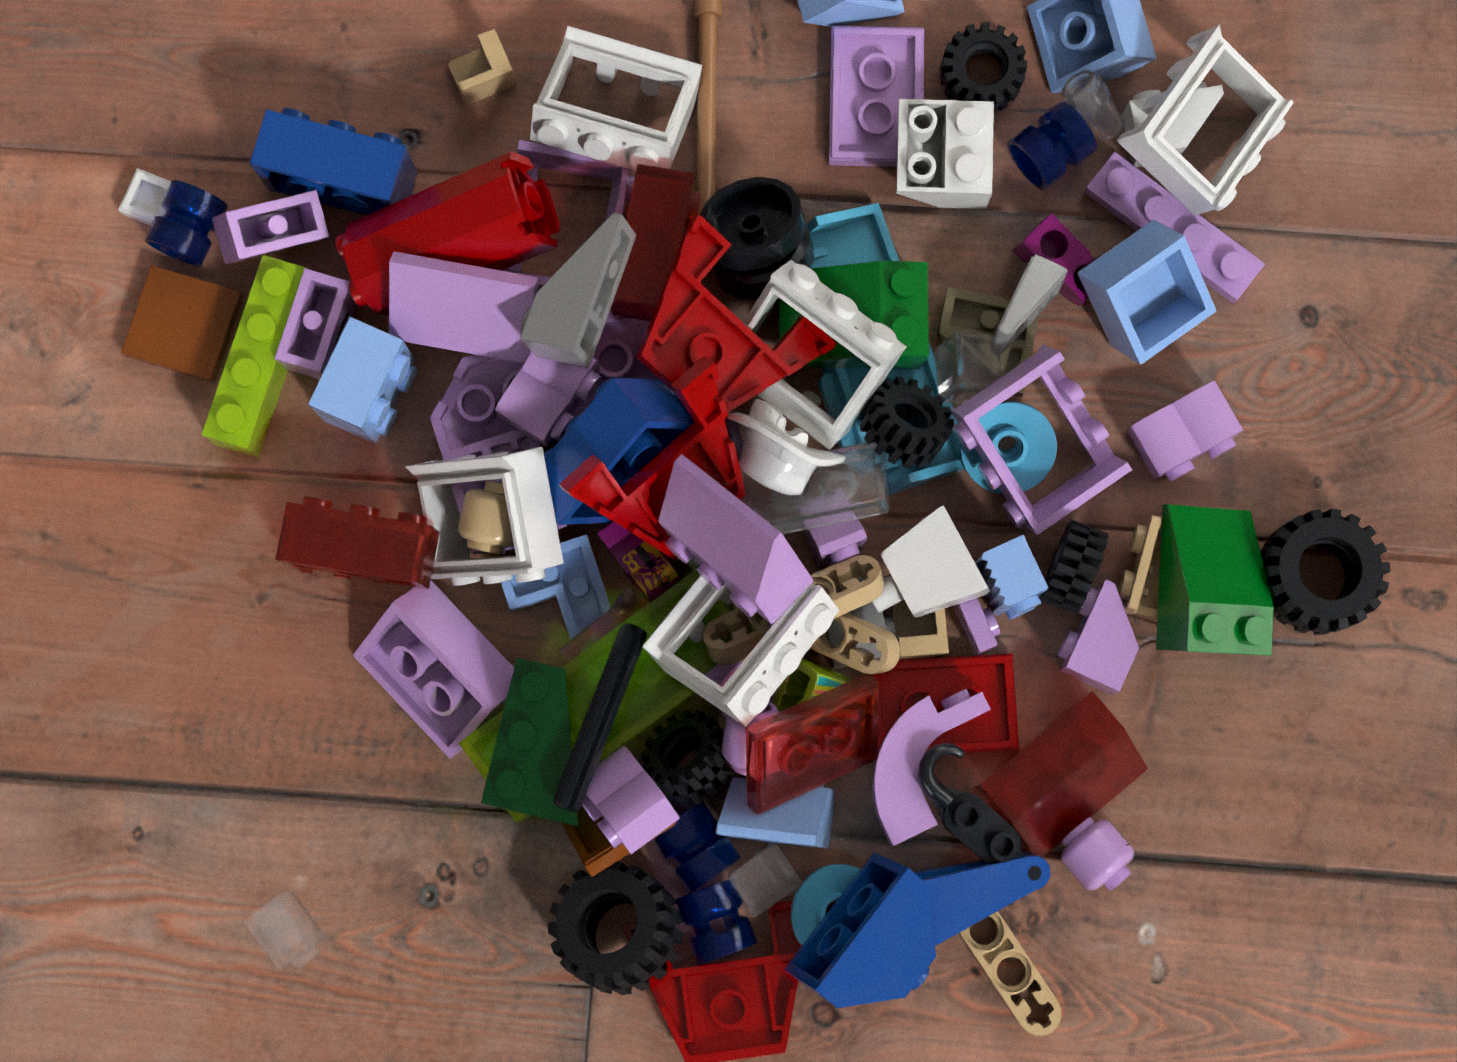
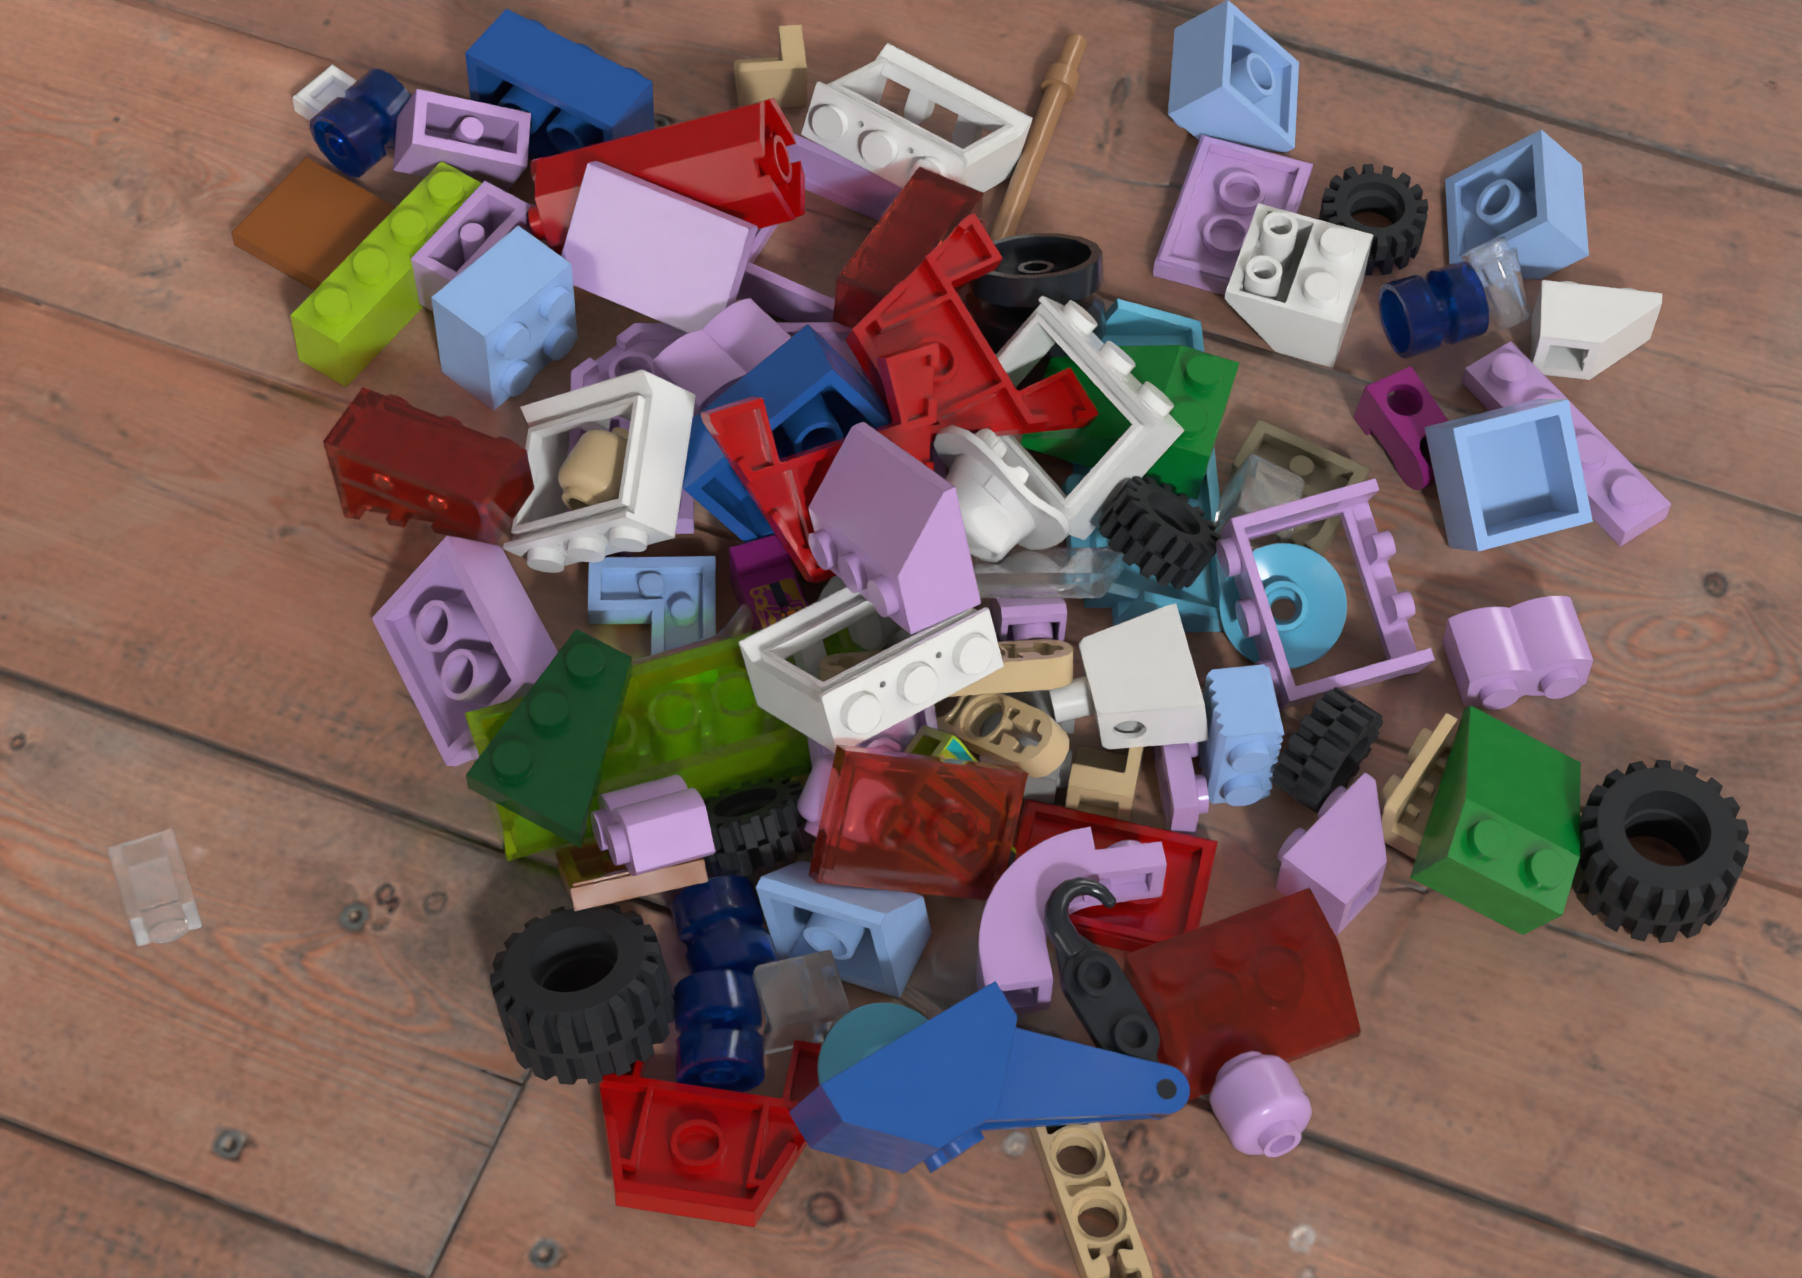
camera: 15 degrees right, 25 degrees down
light grey slope [520,213,636,369] -> none
black axle [553,623,647,812] -> none
light grey slope [990,254,1068,356] -> none
white window [1116,24,1294,216] -> none

